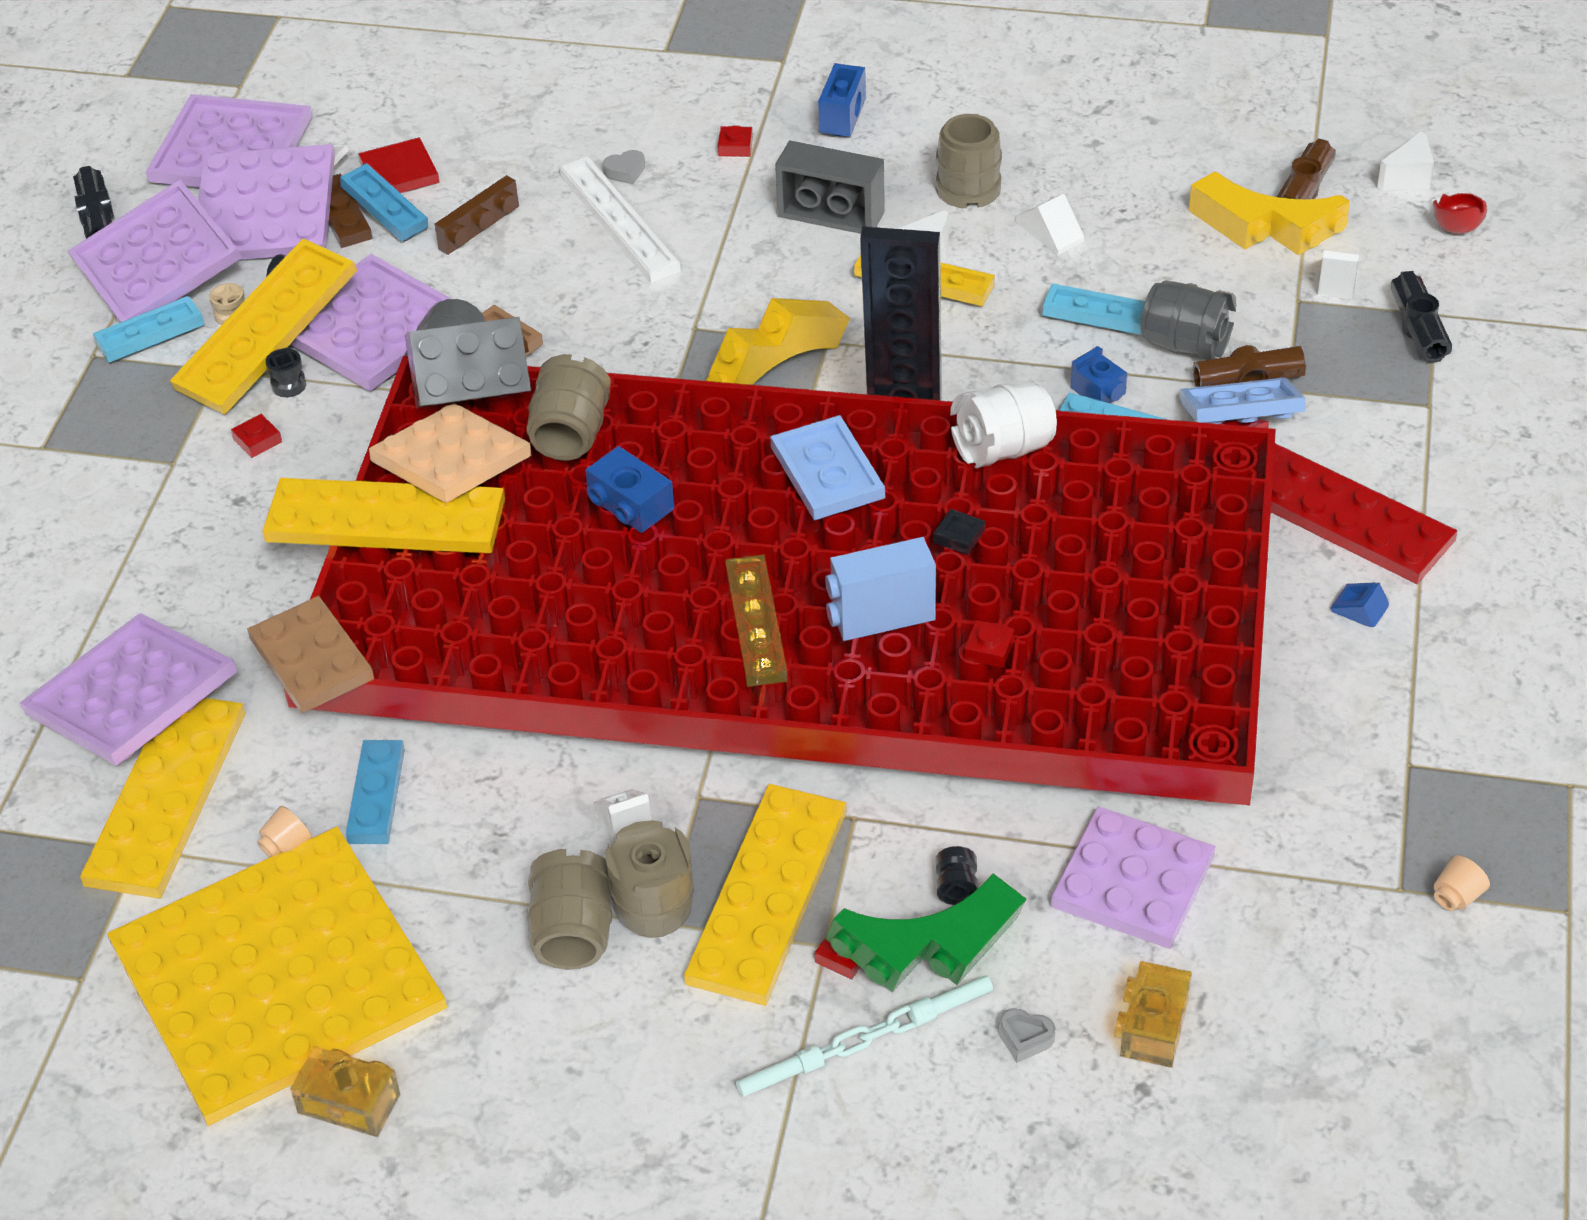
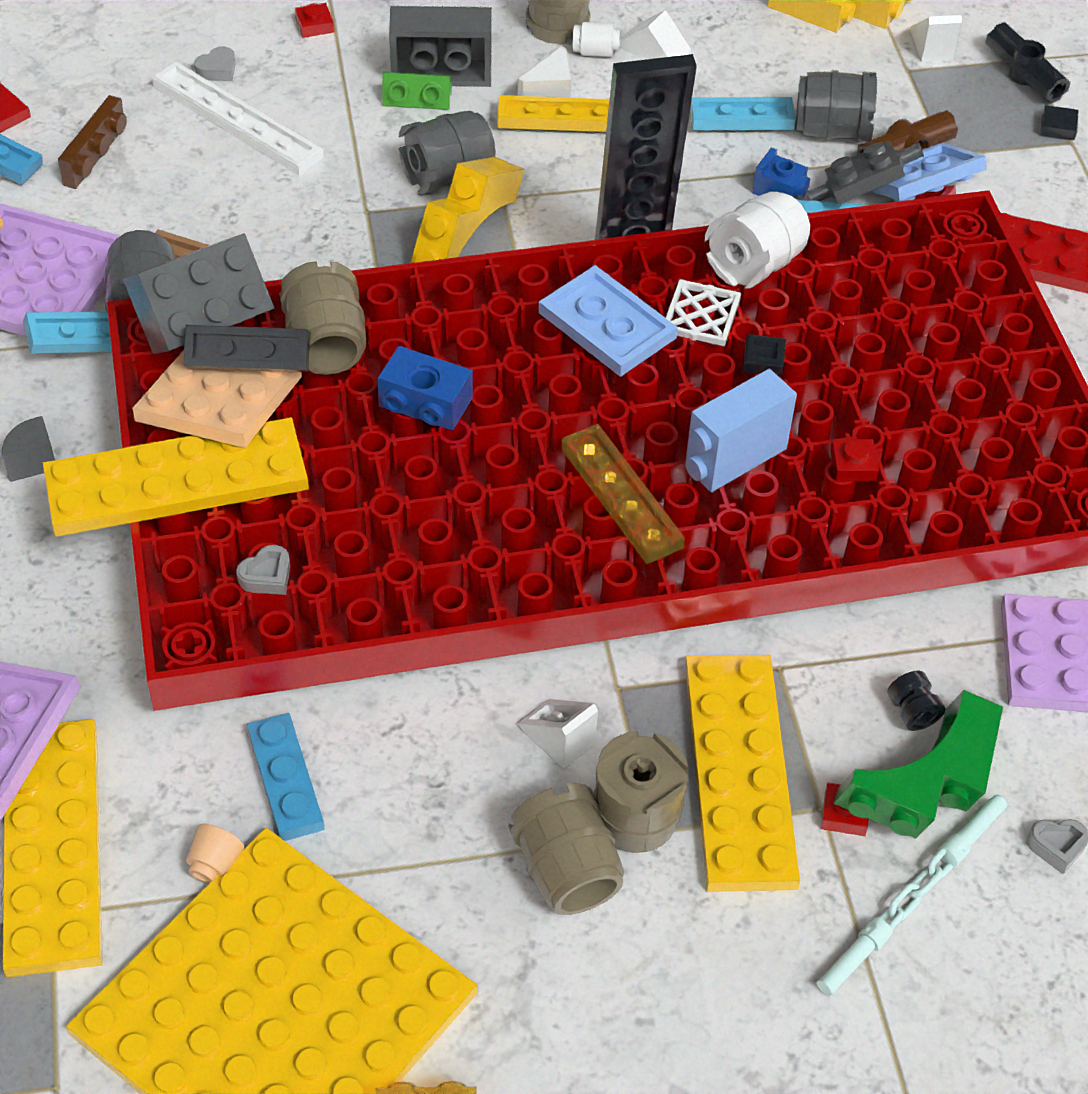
camera: 25 degrees left, 5 degrees up
medium nougat plate [247,596,374,714] -> none
none -> dark grey brick [2,416,55,482]
none -> medium azure plate [23,312,112,353]
none -> black plate [183,325,311,373]
none -> light grey tile [237,545,290,595]
none -> bright green hinge [382,72,452,110]
none -> dark grey piece [398,111,496,194]
none -> white brick [573,22,621,57]
none -> white window [666,279,741,346]
none -> dark grey plate [806,141,924,205]
none -> black tile [1041,105,1078,140]

